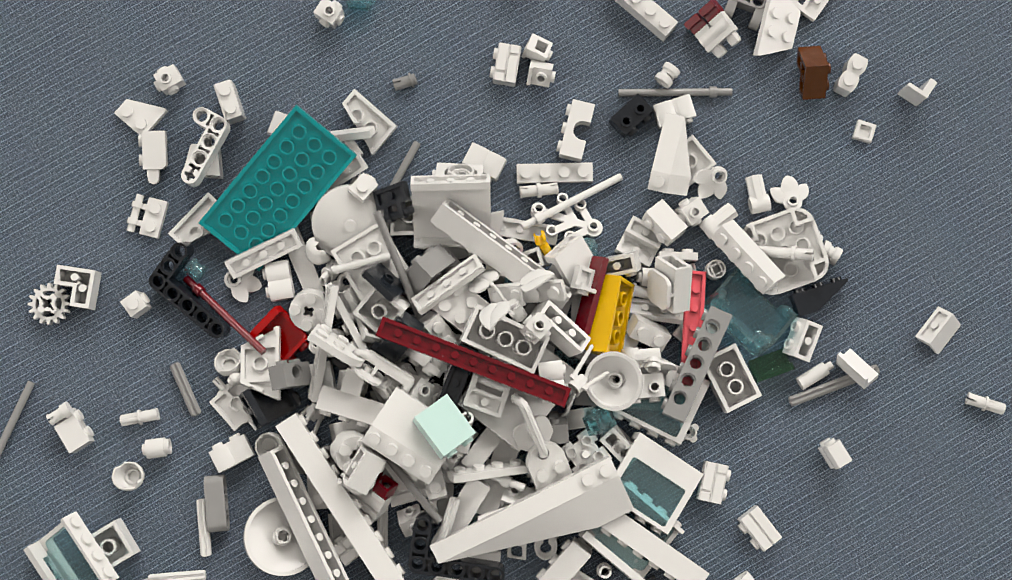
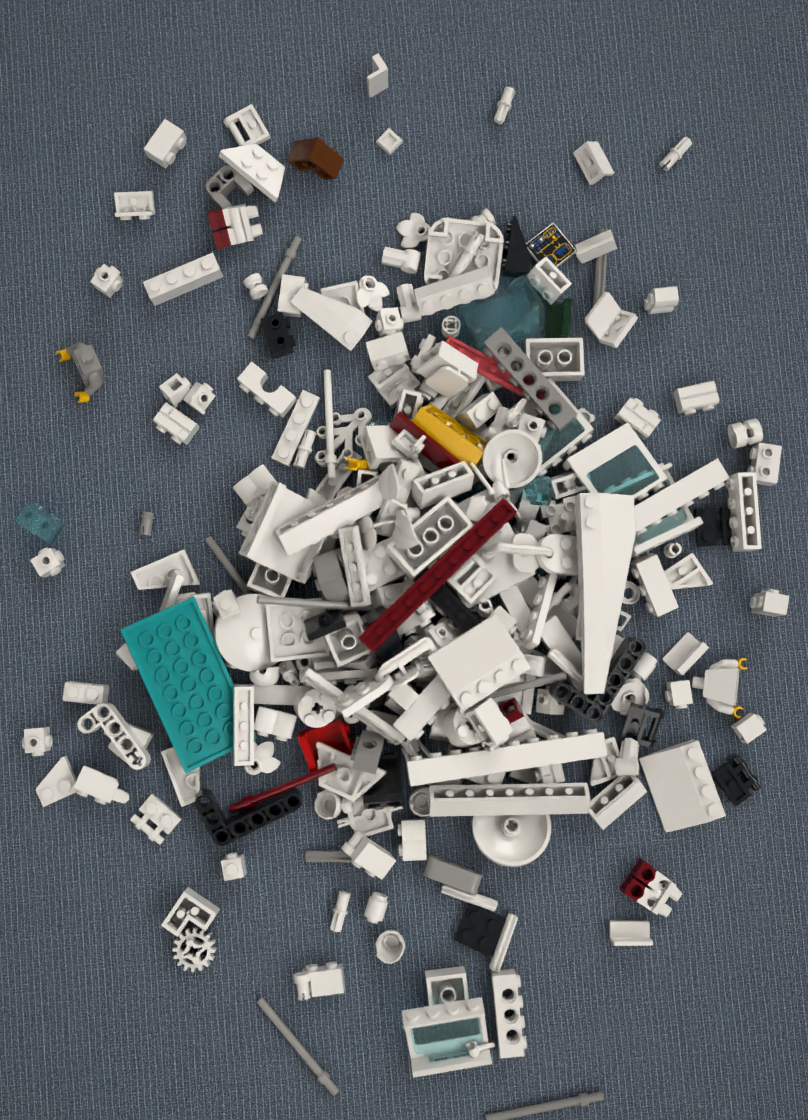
camera: 70 degrees left, 0 degrees up
clear light blue wheel [183,257,208,282] -> none
white bar [333,253,391,274] -> none
black plate [373,181,415,223] -> none
light aqua brick [412,394,476,459] -> none
white brick [520,312,553,345] -> none
white cylinder [796,361,834,390] -> none
white brick [833,53,868,97] -> none
none -> white hinge [341,830,396,879]
none -> black plate [454,903,506,957]
none -> white axle [494,87,515,125]
none -> black tile [526,223,576,267]
none -> white bracket [585,292,638,348]

